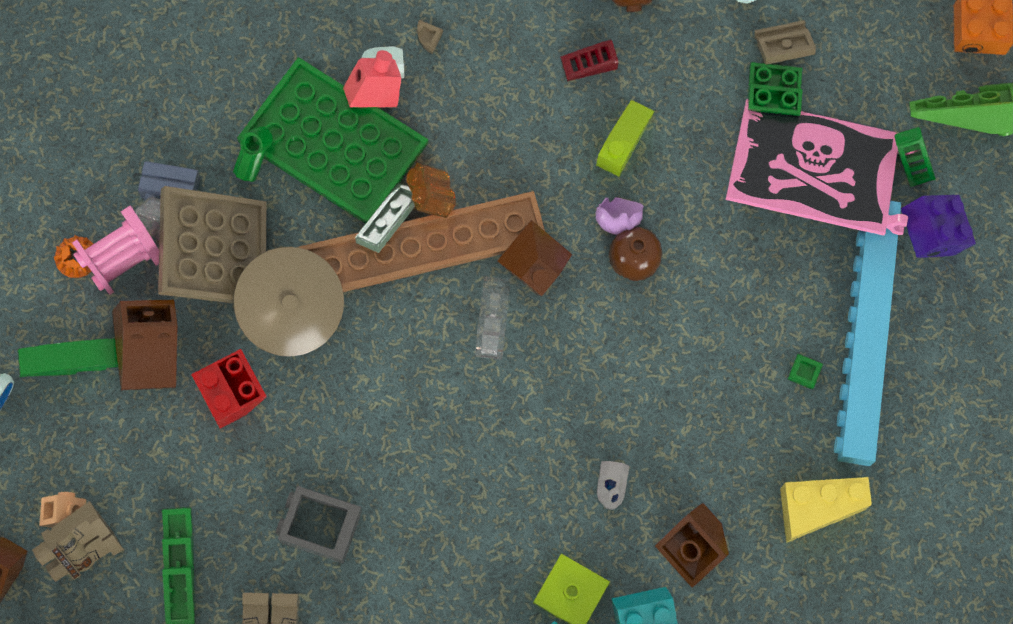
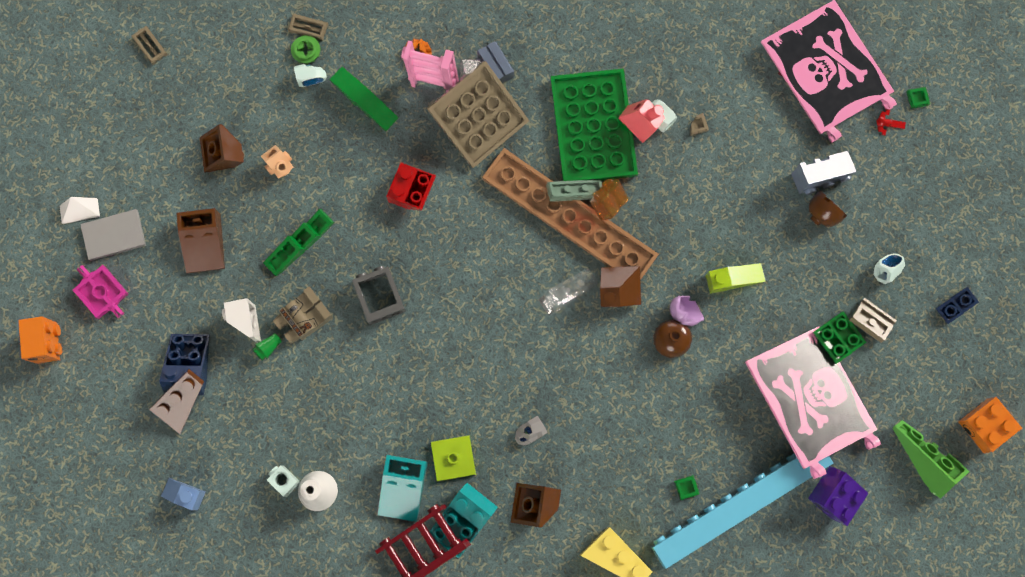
camera: 55 degrees right, 5 degrees up
dark tan hips [32,501,124,582] -> none
reddish brown slope [112,300,178,390] -> none
green piece [233,126,273,182] -> none
dark tan dish [233,247,344,356] -> none
dark red slope [560,40,618,81] -> none
green slope [894,127,936,187] -> none

